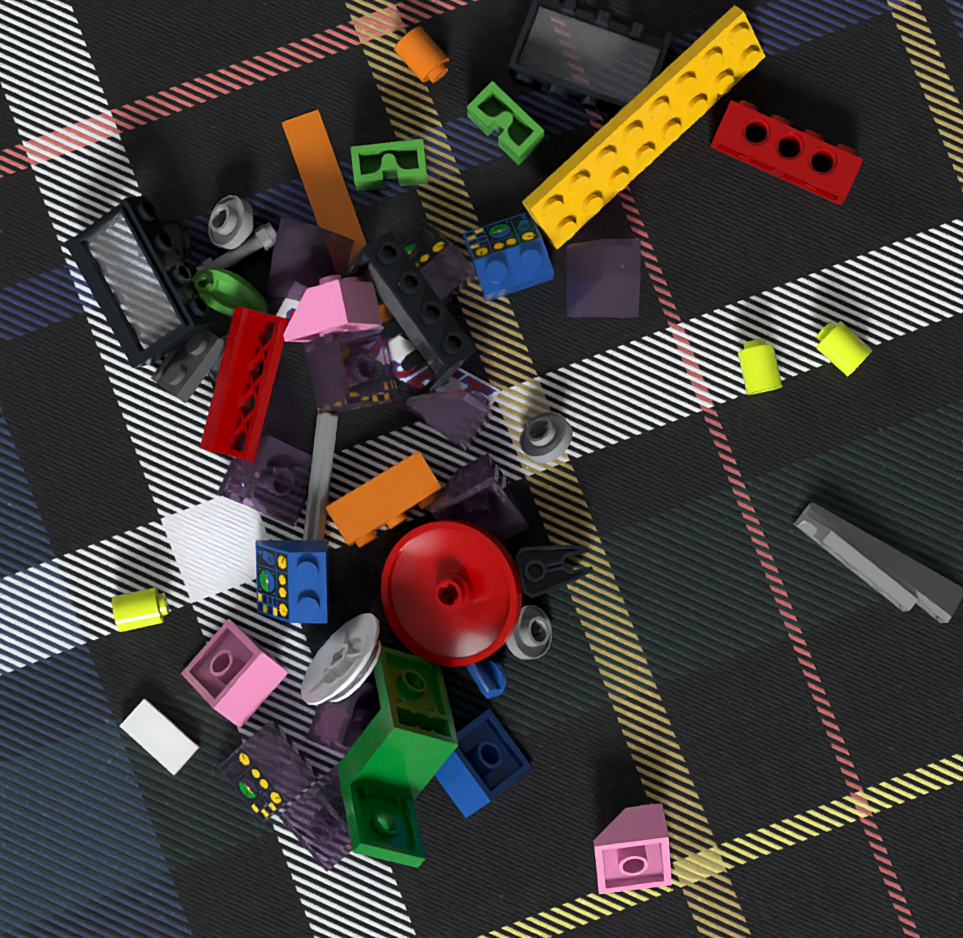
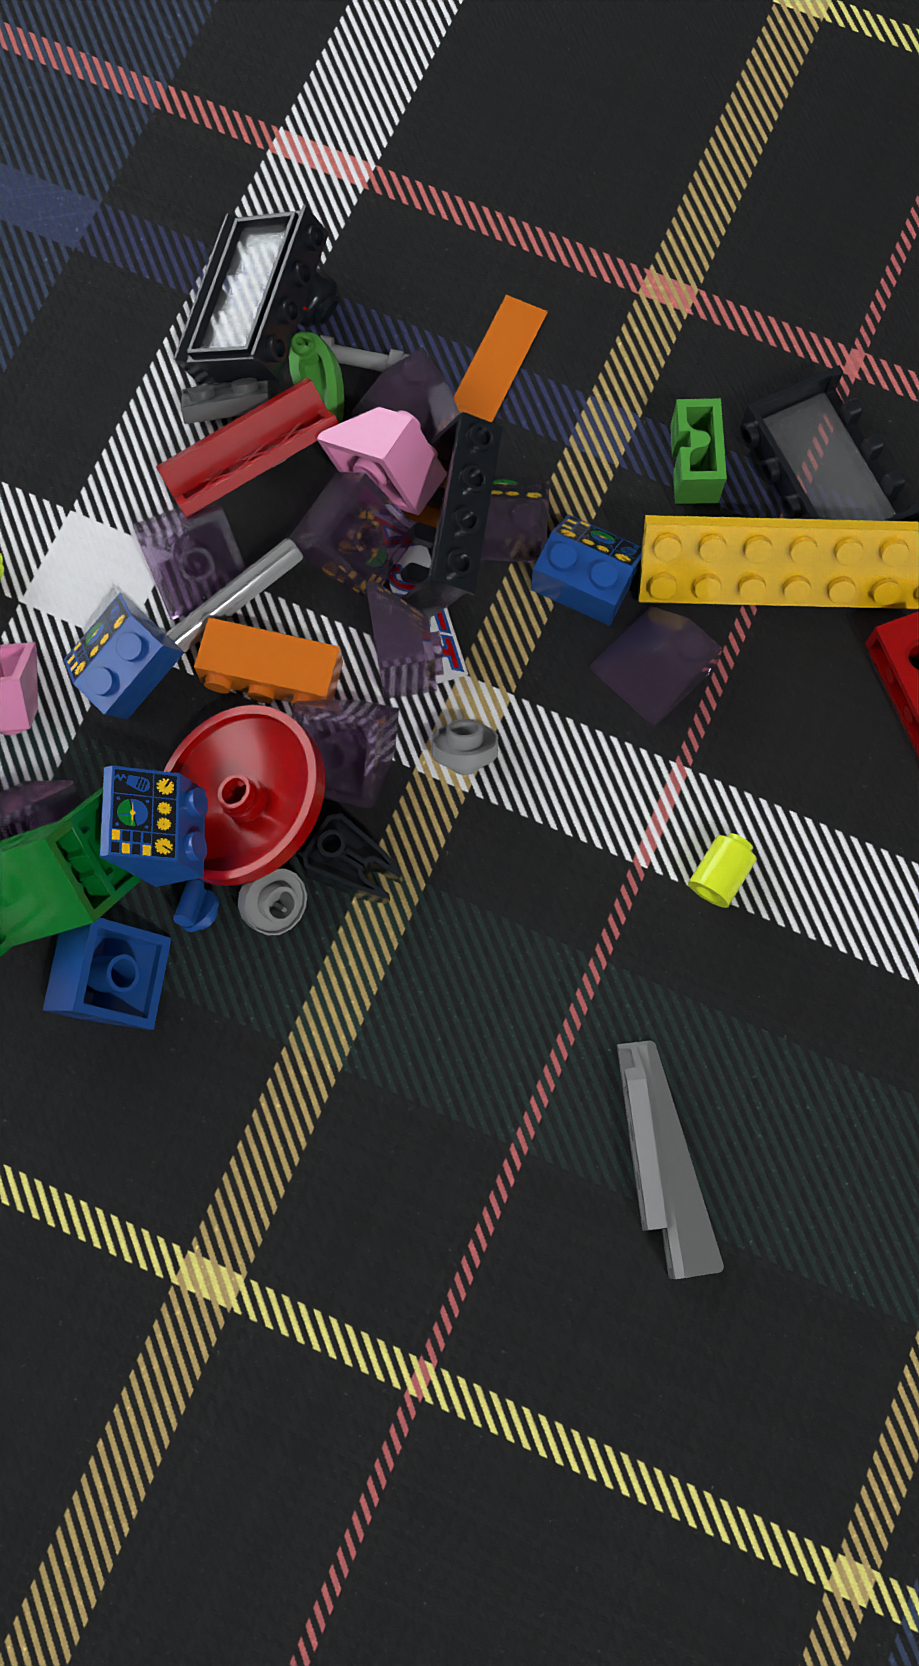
camera: 40 degrees right, 10 degrees down
light grey plate [208,195,253,250] -> none
white piece [301,613,381,705] -> none
bright green brick [351,139,428,191] -> none
orange brick [394,26,449,83] -> none
bright pink slope [594,803,672,894] -> none
neon yellow brick [816,321,872,377] -> none
none -> blue slope [100,765,208,887]

